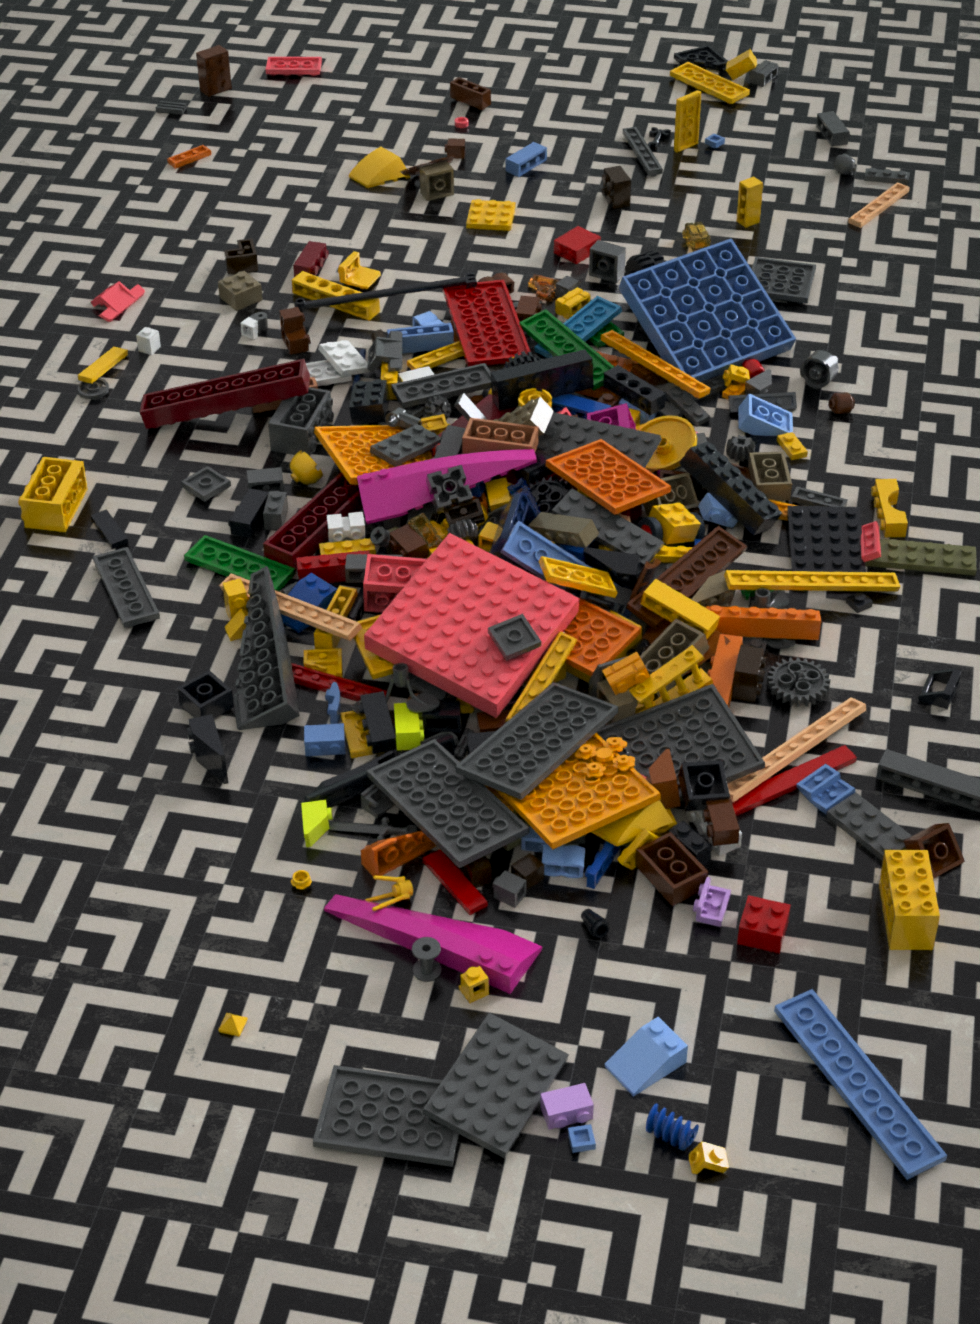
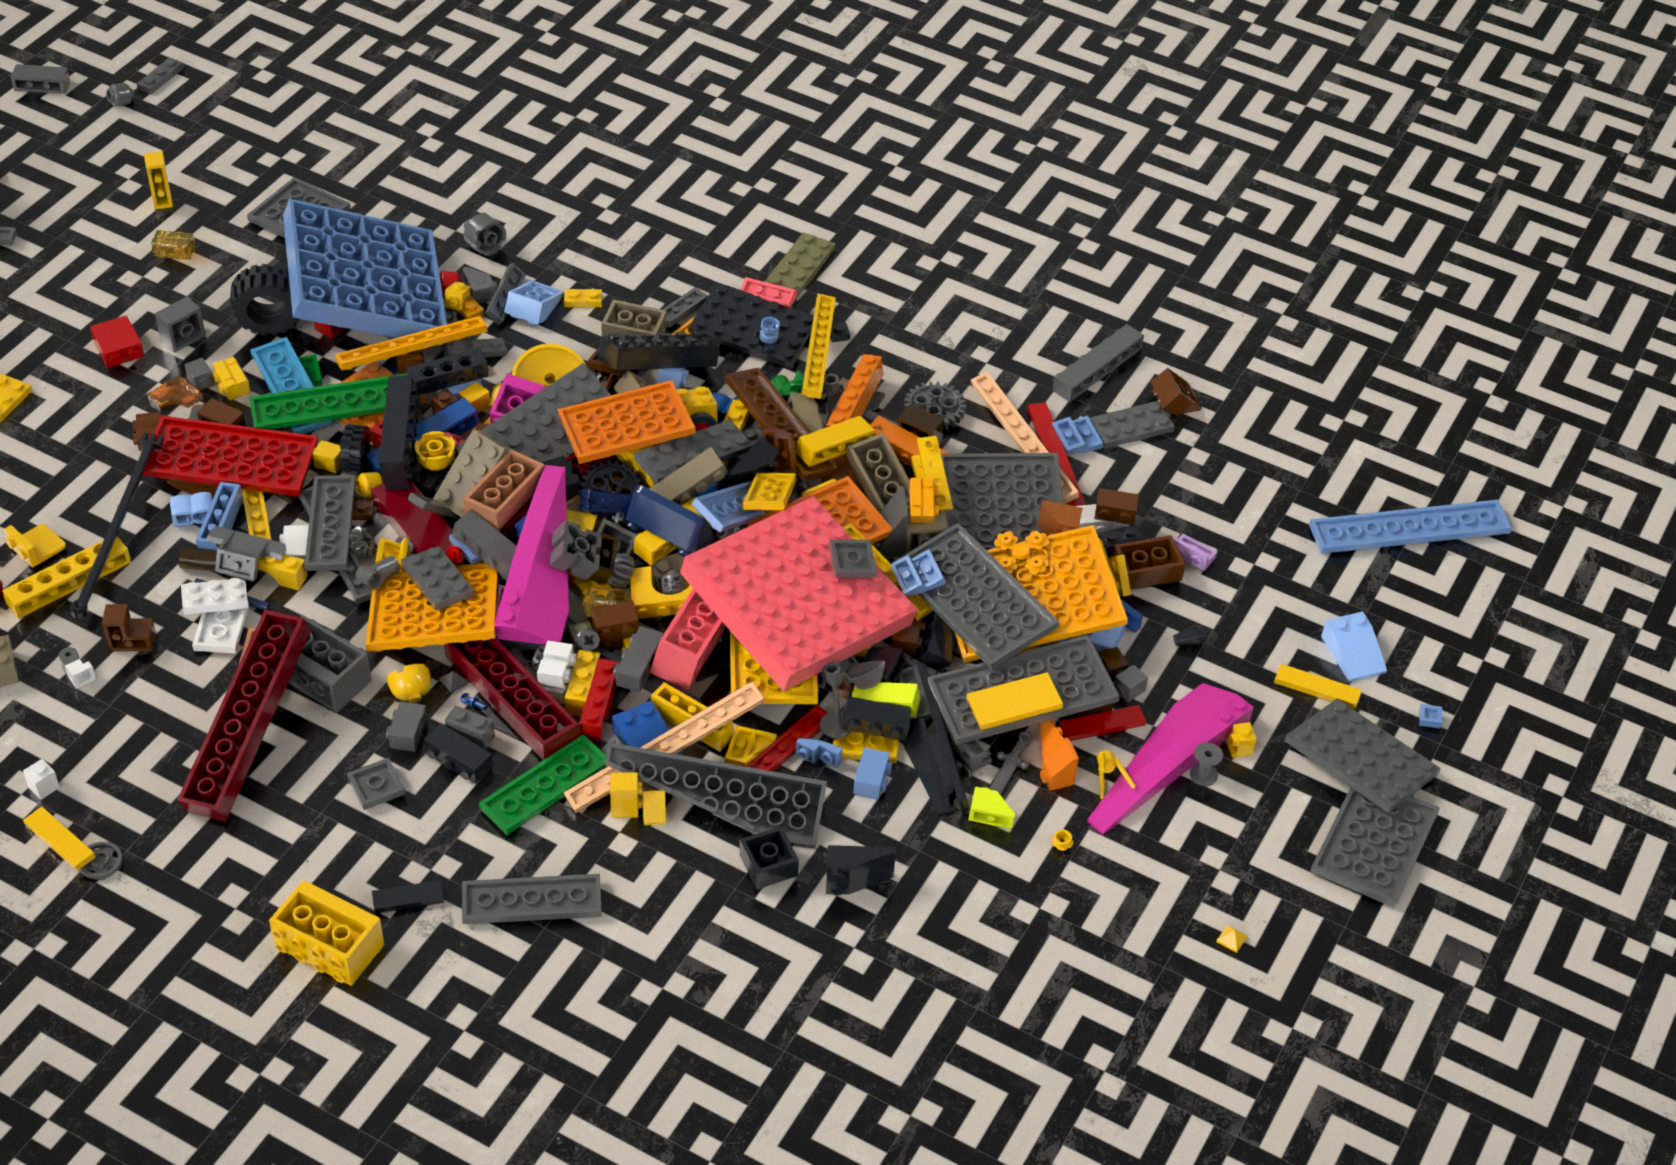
camera: 75 degrees left, 5 degrees up
black brick [349,379,390,425] -> none
lavender brick [540,1083,594,1130] -> none
dark brown brick [601,166,631,209] -> none
blue piece [646,1103,699,1151] -> none
black brick [678,760,730,811] -> none
yellow bracket [689,1141,729,1175] -> none
dark grey gear [726,435,755,462] -> none
red brick [737,895,791,954] -> none
reddish brown head [828,392,855,415] -> none
light nougat tile [848,182,910,228] -> none
yellow arch [871,479,908,538] -> none
yellow brick [879,850,940,950] -> none
black tile [918,669,961,709] -> none
none -> medium blue wheel [760,317,780,344]
none -> medium blue slope [890,549,946,596]
none -> yellow tile [967,672,1063,730]
none -> yellow tile [1274,664,1362,709]

